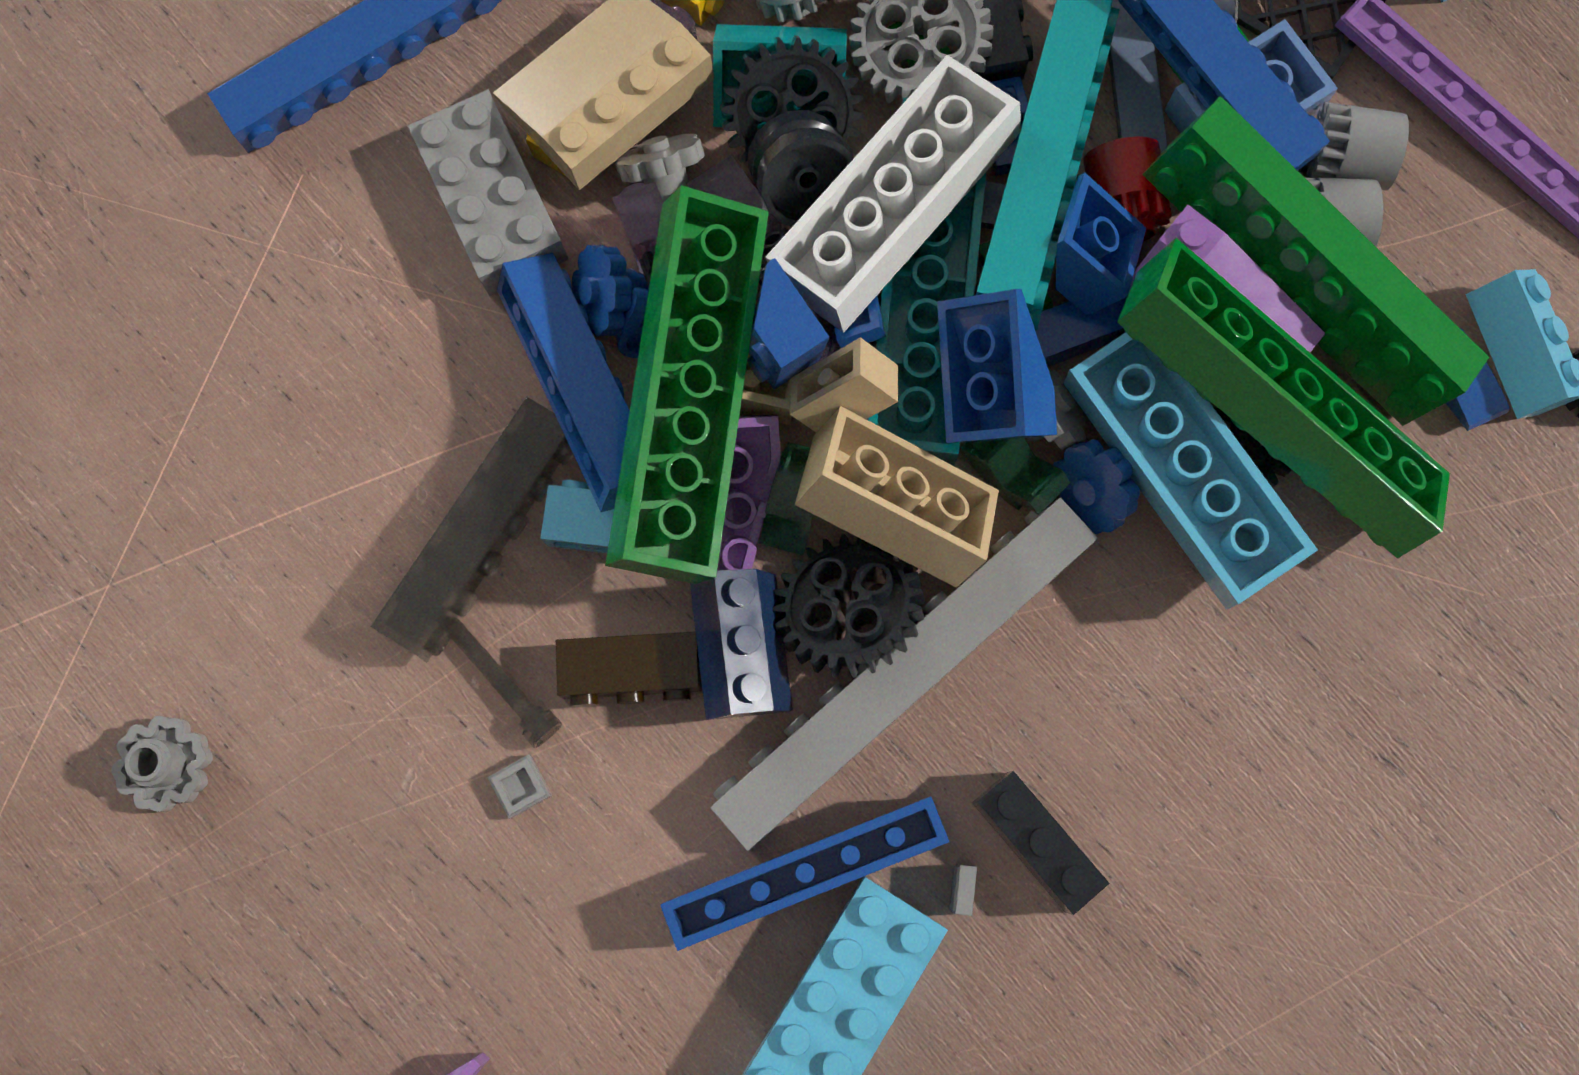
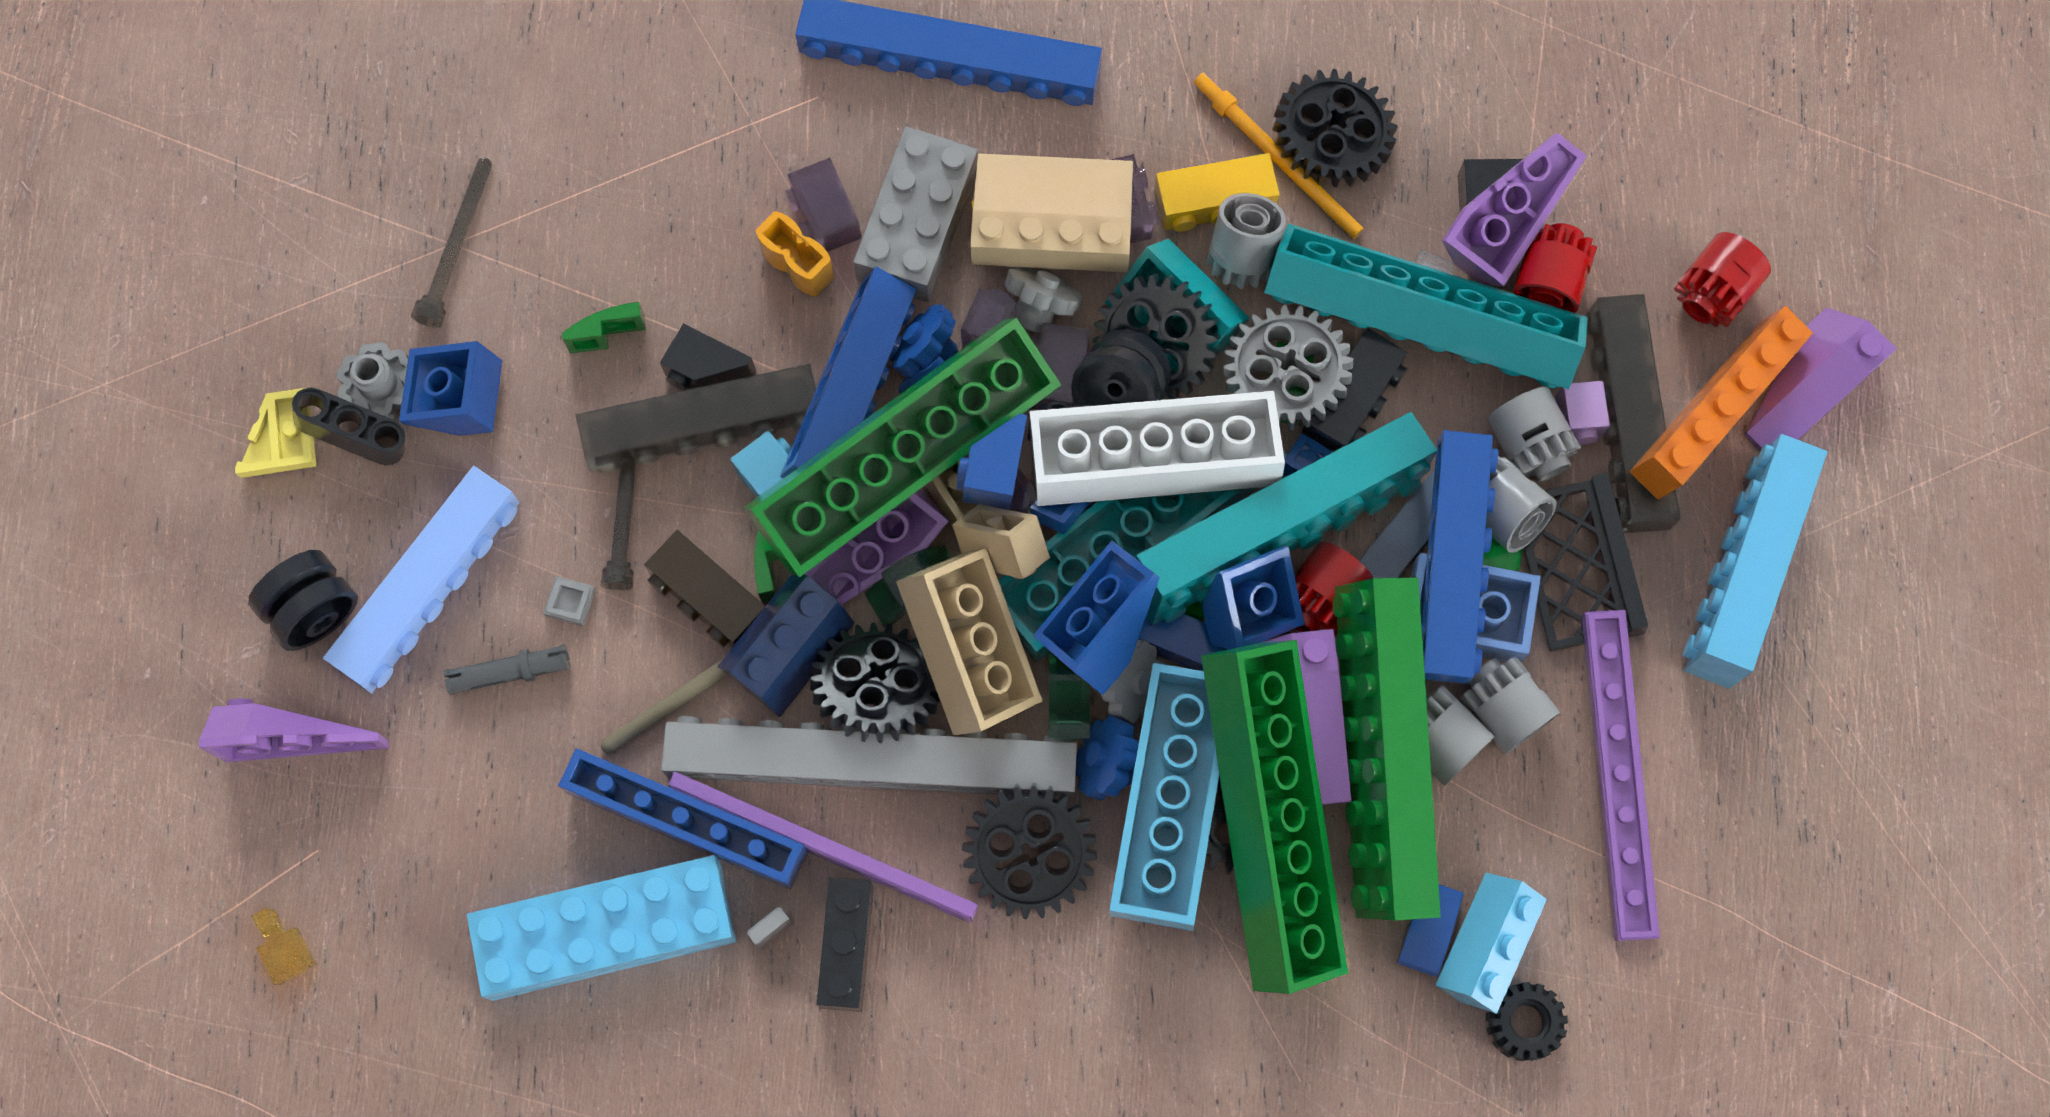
camera: 40 degrees right, 5 degrees down
none -> light yellow wing [235,388,316,478]
none -> black wheel [248,550,358,651]
none -> black beam [292,387,405,466]
none -> light blue brick [323,465,520,694]
none -> blue slope [399,341,503,436]
none -> clear smoke piece [411,157,492,328]
none -> dark grey pin [444,644,571,695]
none -> green slope [562,302,646,354]
none -> dark tan piece [601,658,727,753]
none -> black slope [660,323,756,393]
none -> medium lavender tile [668,771,978,923]
none -> green slope [754,530,780,603]
none -> light orange brick [755,211,834,297]
none -> clear purple brick [785,158,862,252]
none -> black gear [962,783,1097,919]

